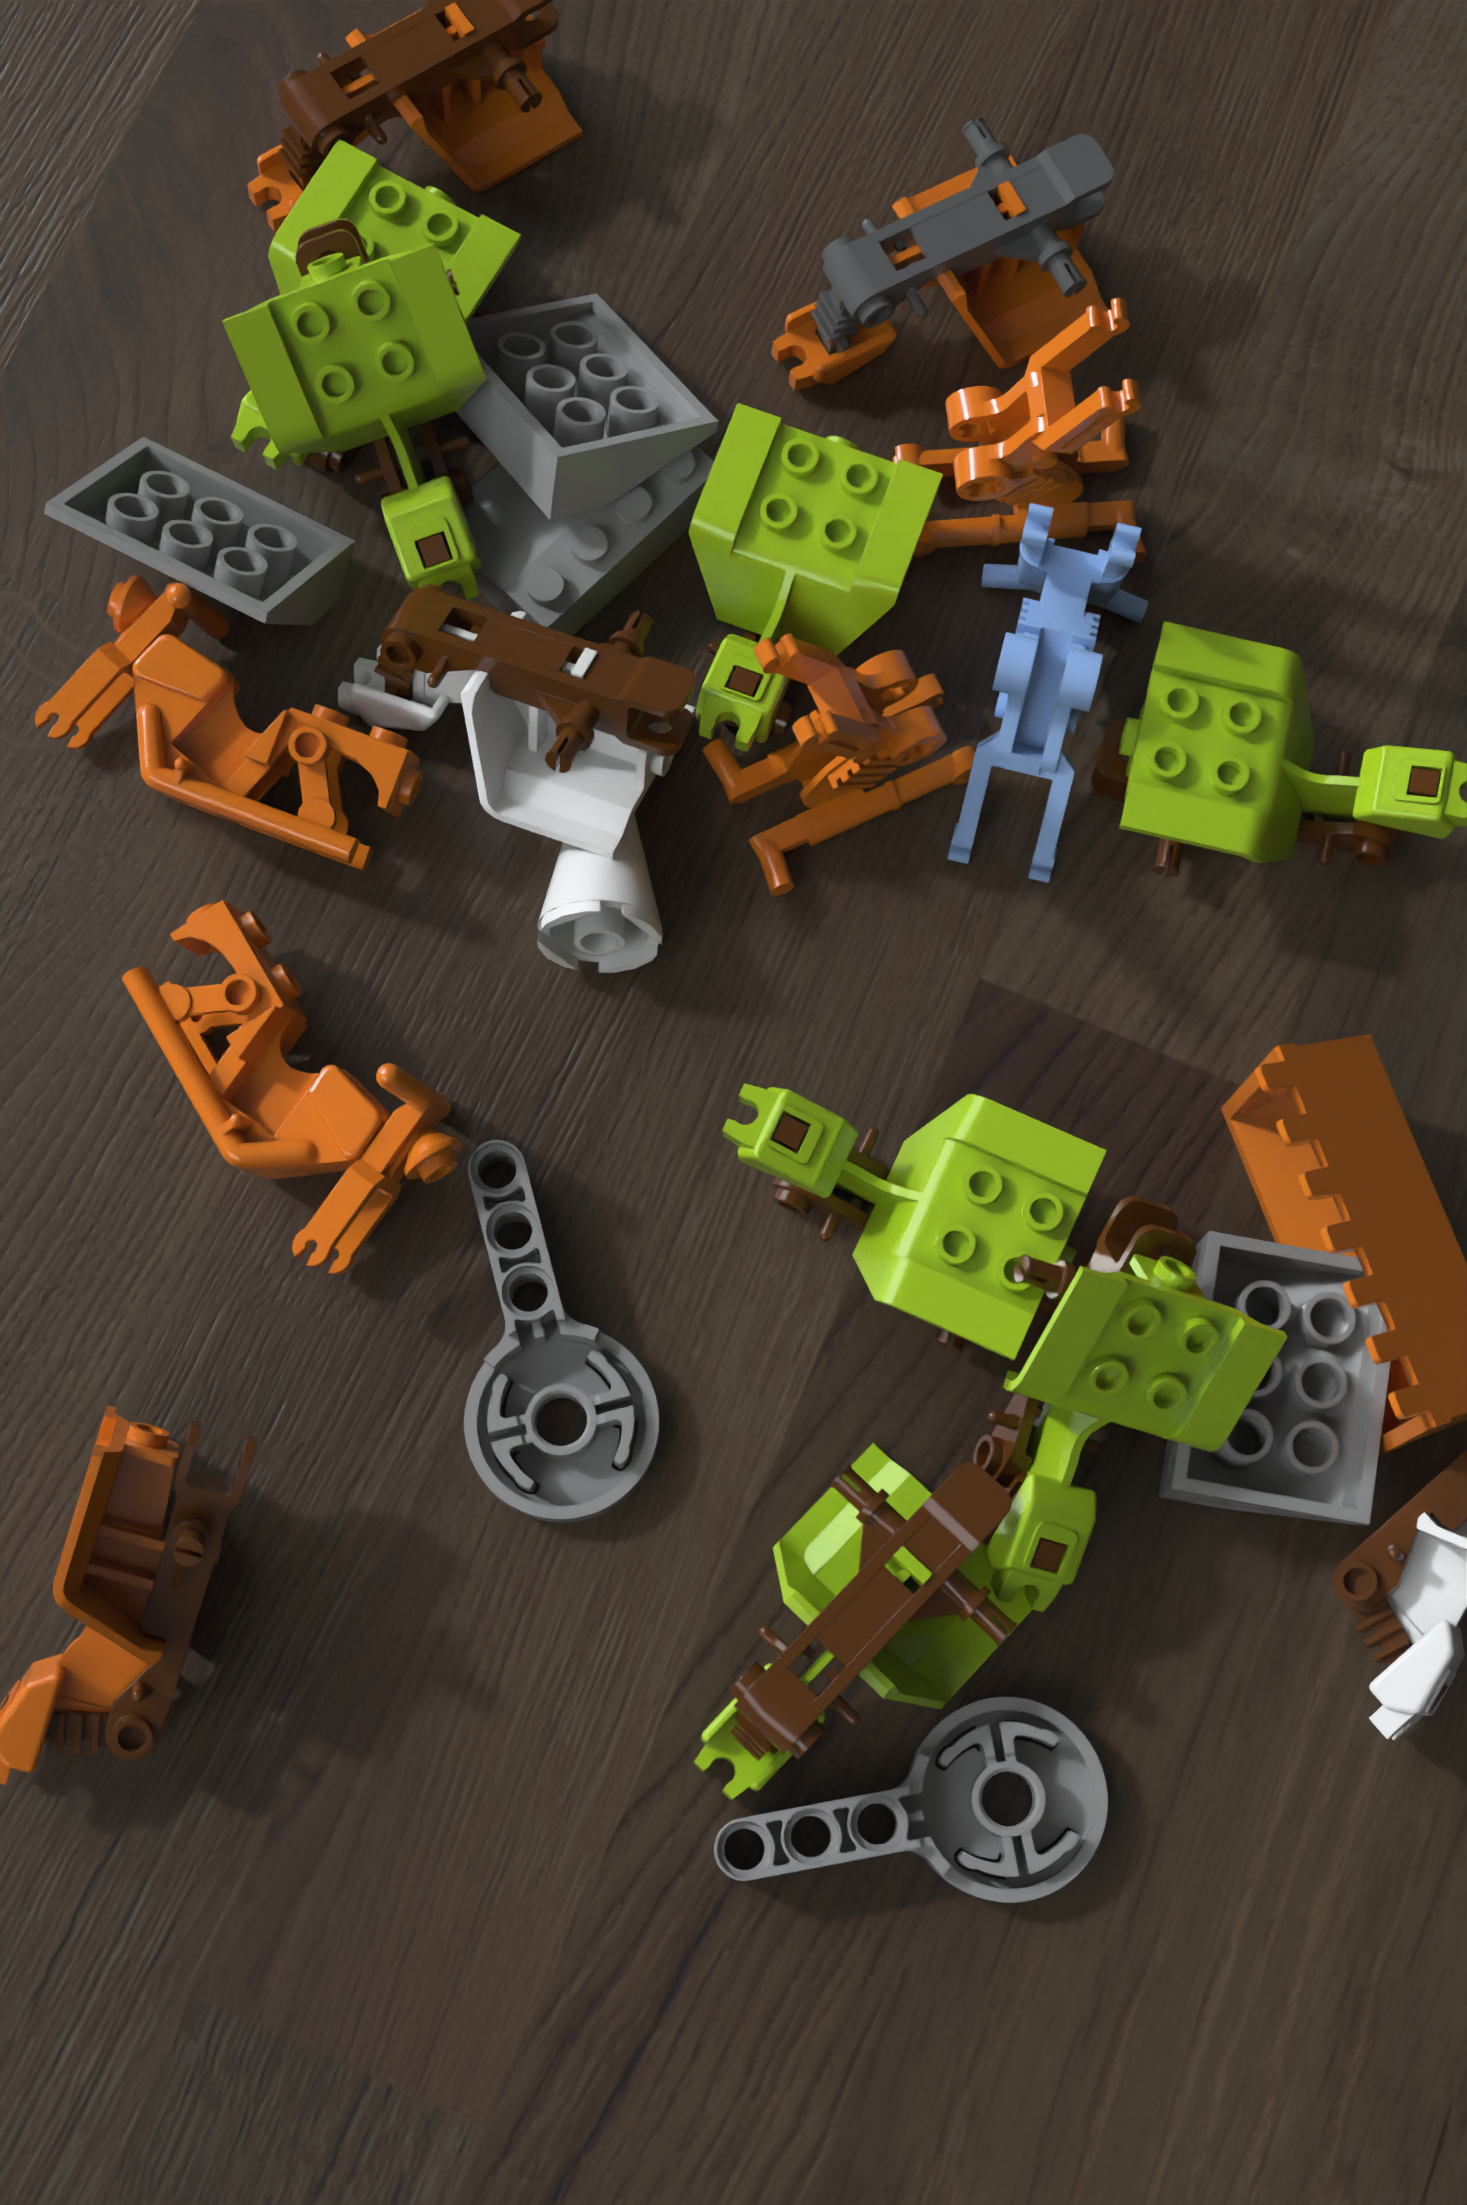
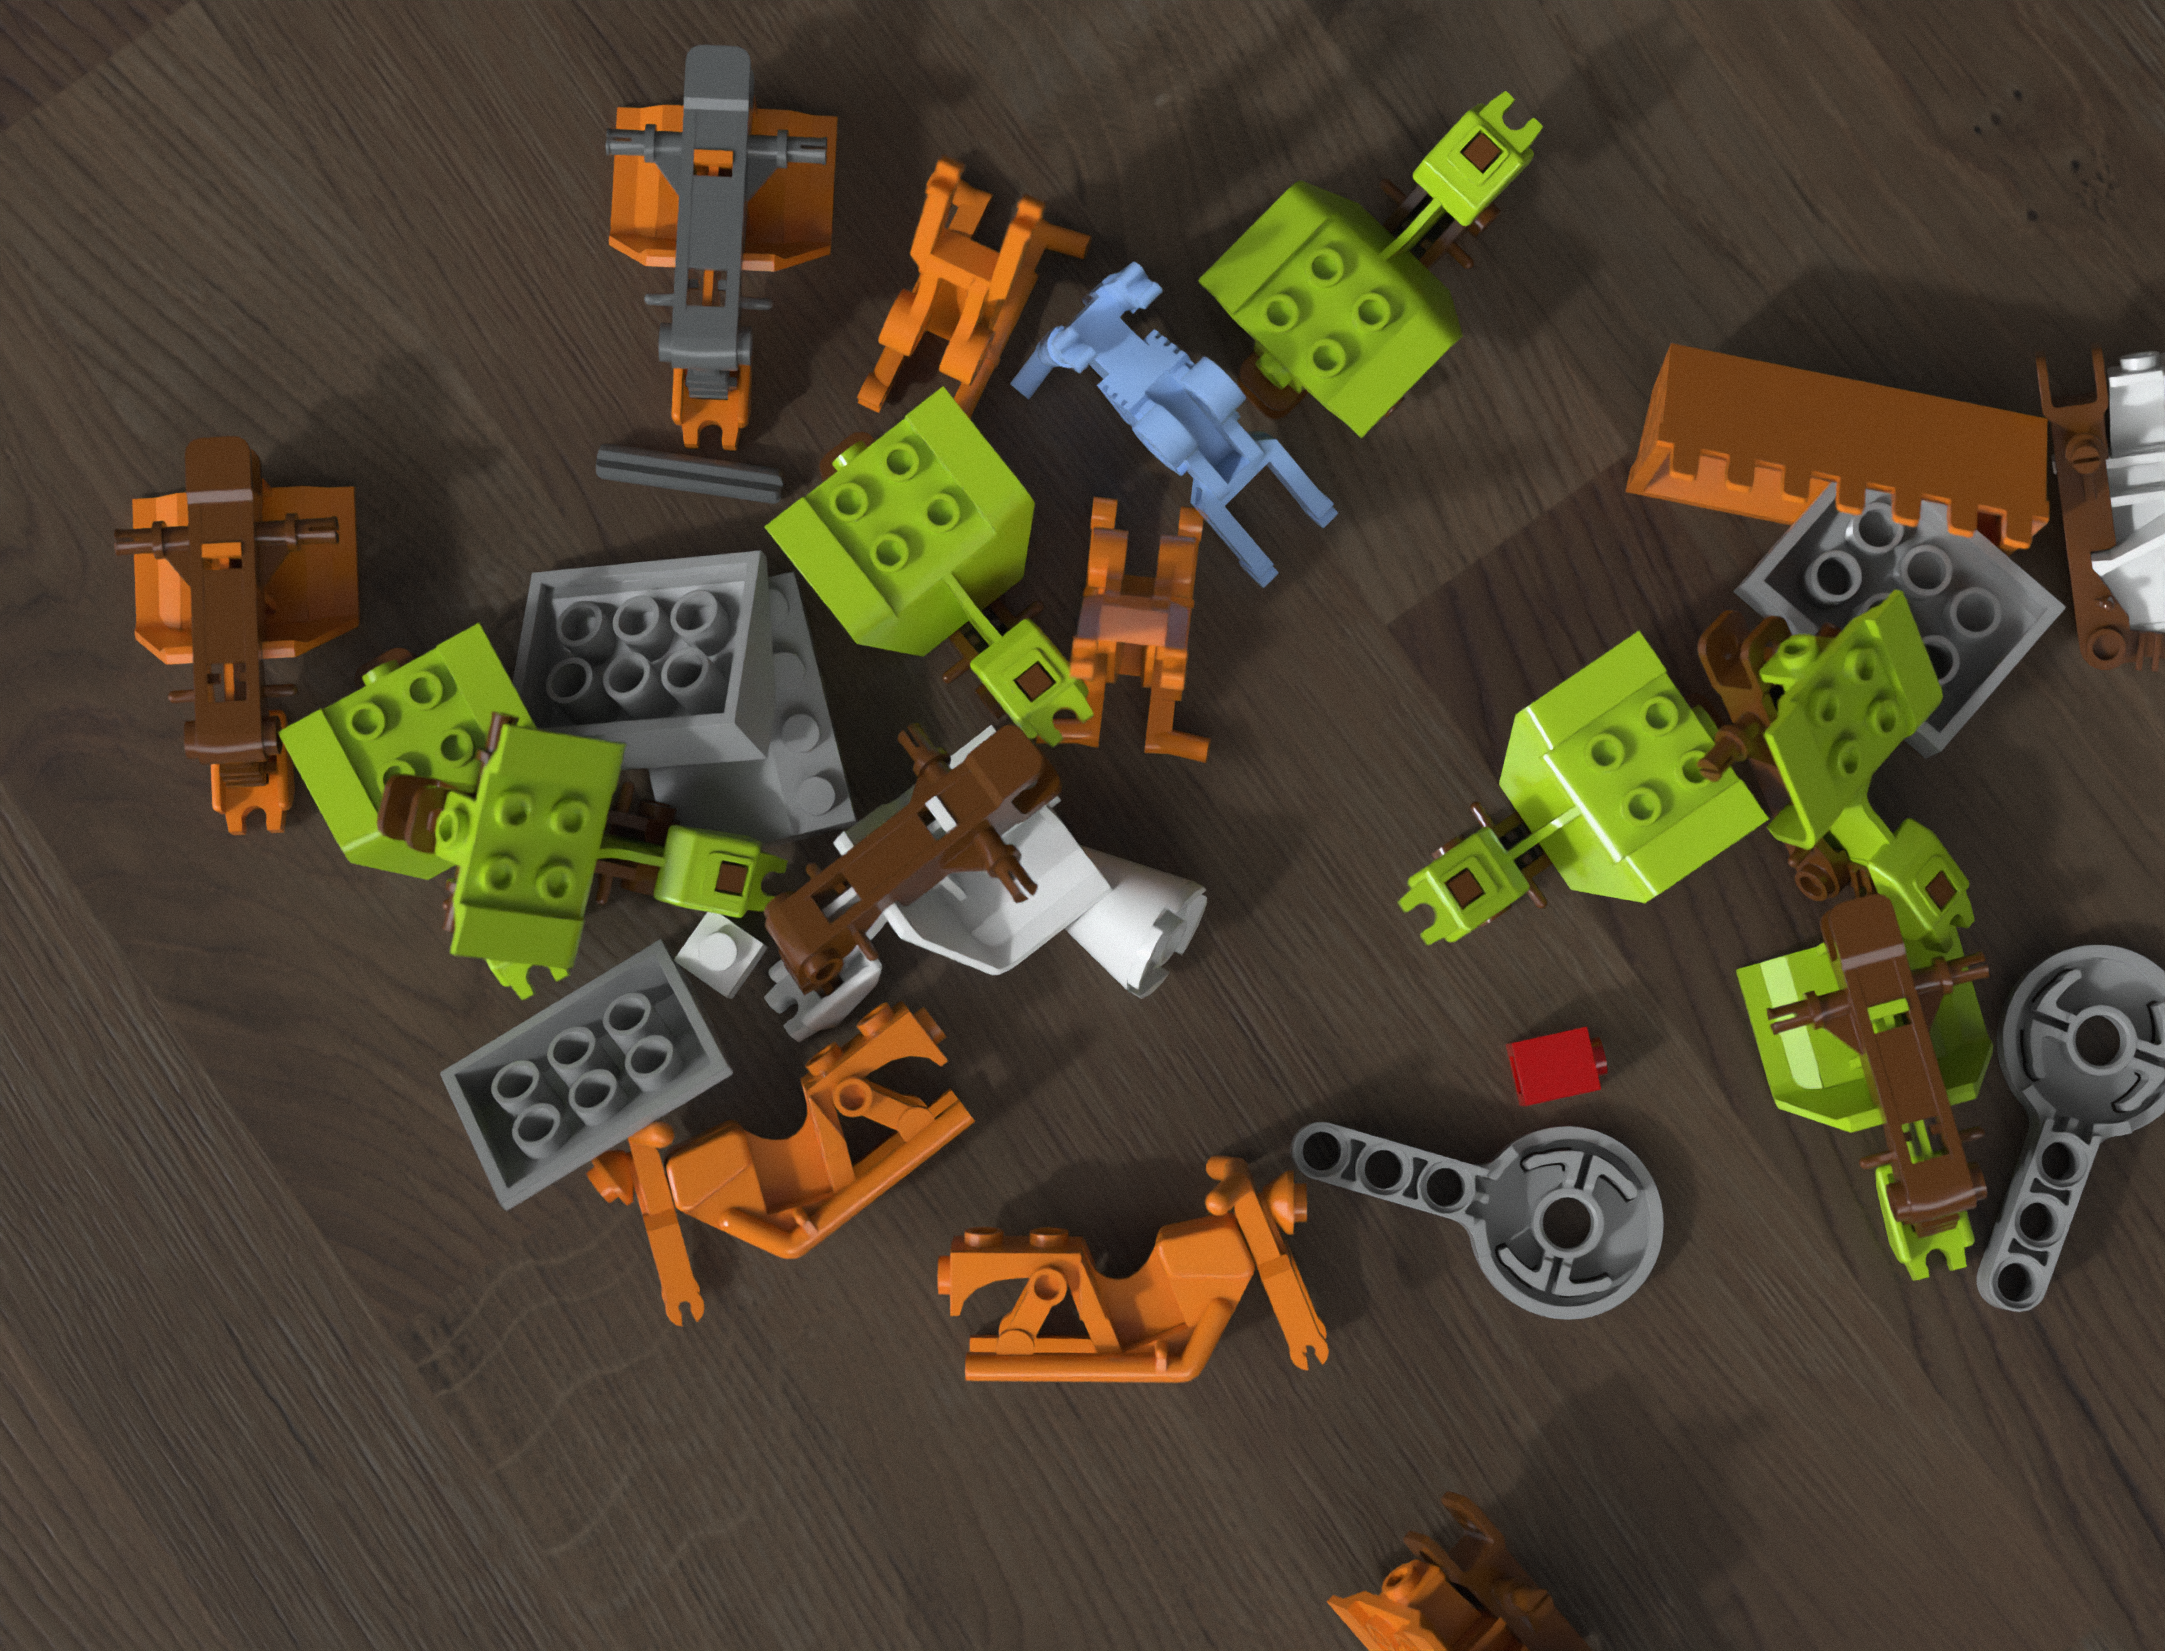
camera: 60 degrees left, 10 degrees up
none -> dark grey axle [596,443,784,504]
none -> white brick [674,912,768,999]
none -> red brick [1506,1026,1608,1106]

